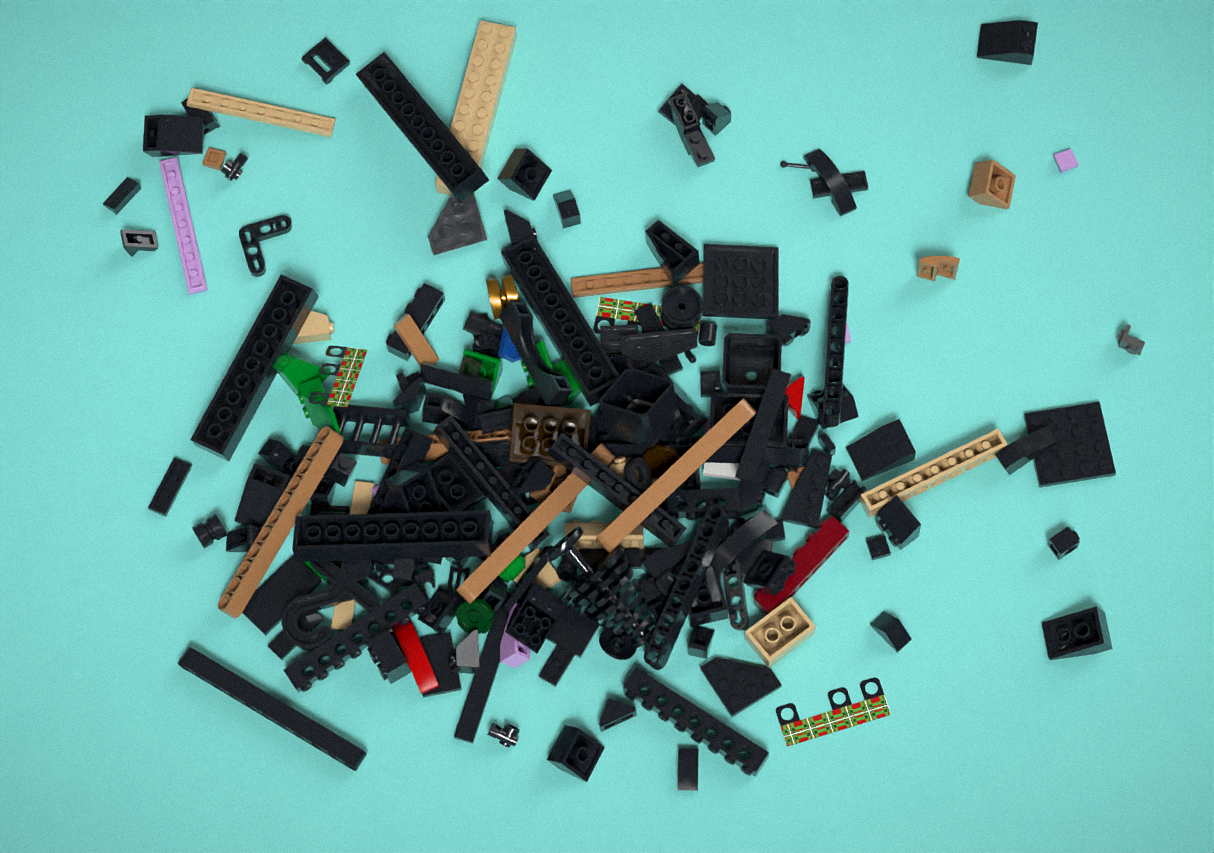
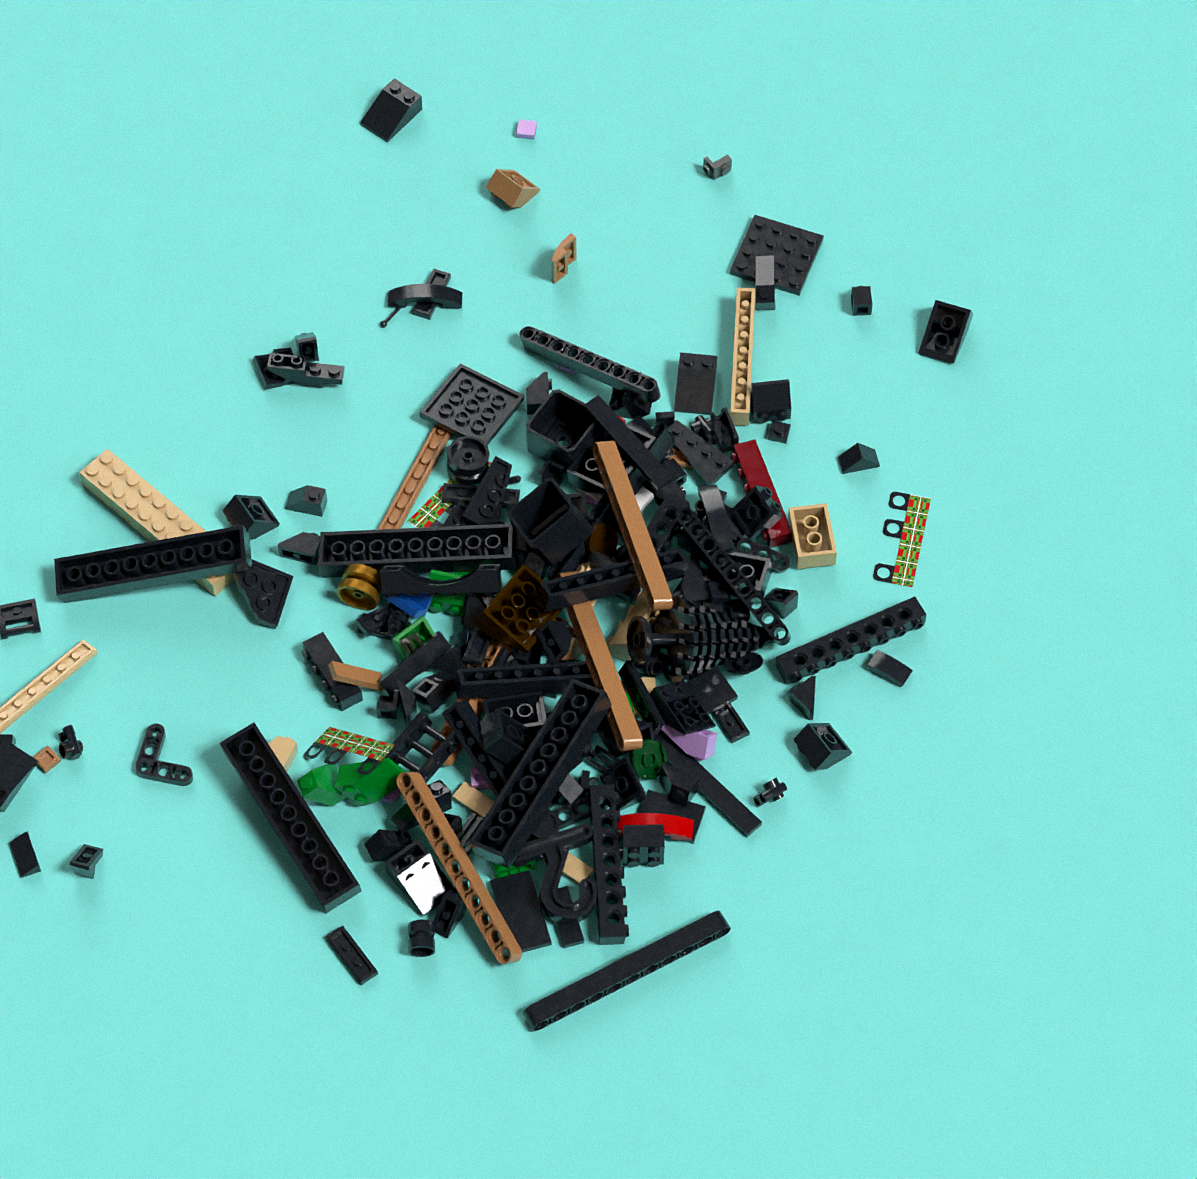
camera: 65 degrees left, 10 degrees down
lavender tile [159,157,208,295] -> none
black wedge [645,220,700,287] -> none
black beam [698,322,717,347] -> none
black plate [700,657,782,718] -> none

